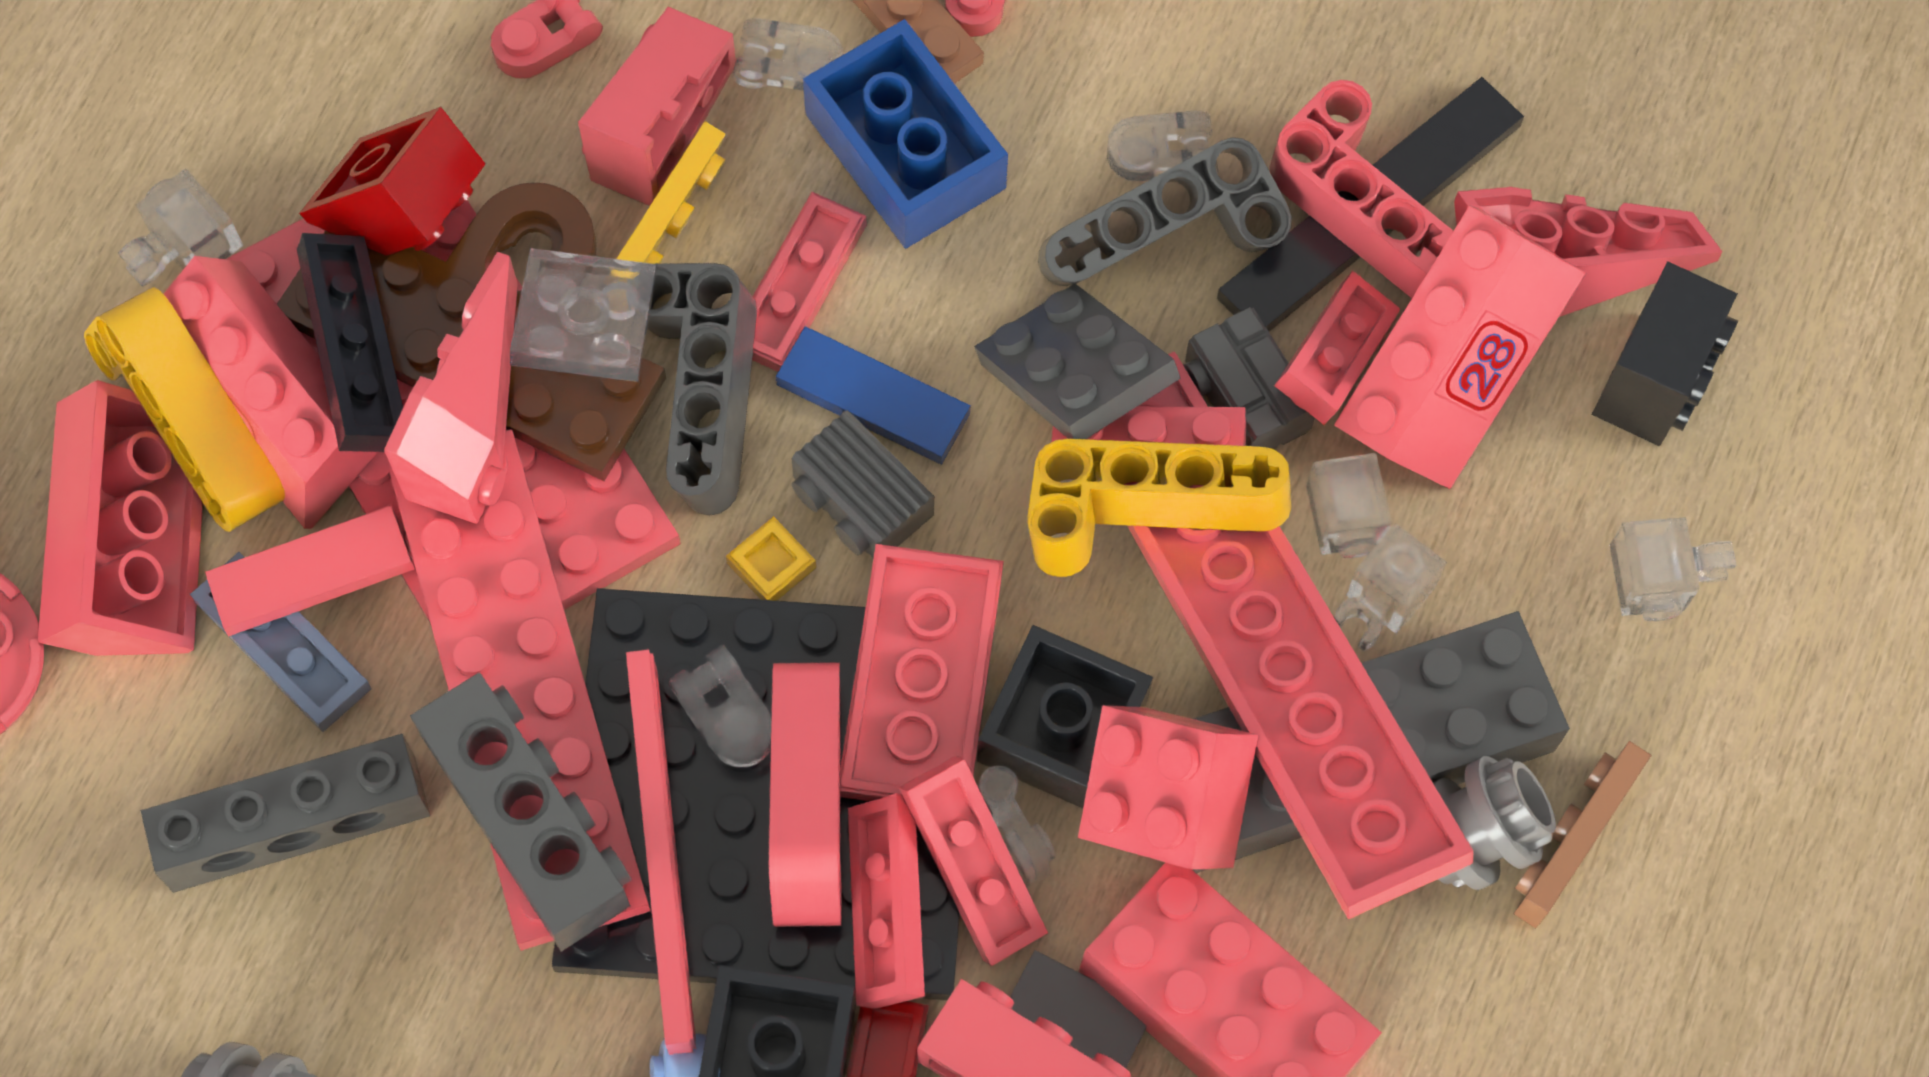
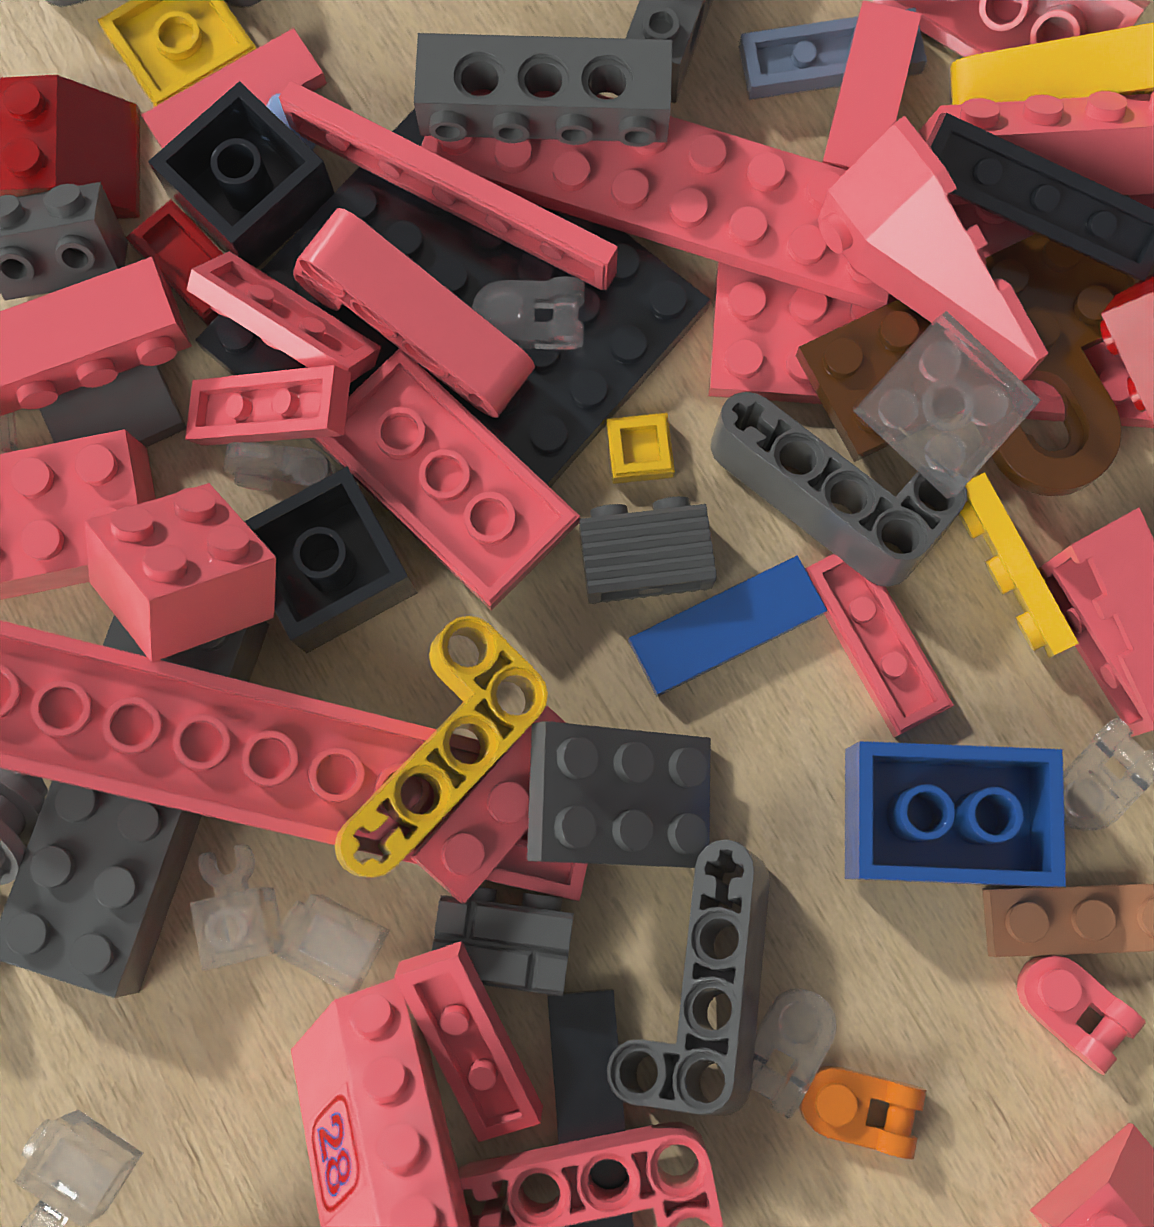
camera: 130 degrees right, 10 degrees up
none -> orange plate [798,1066,926,1159]

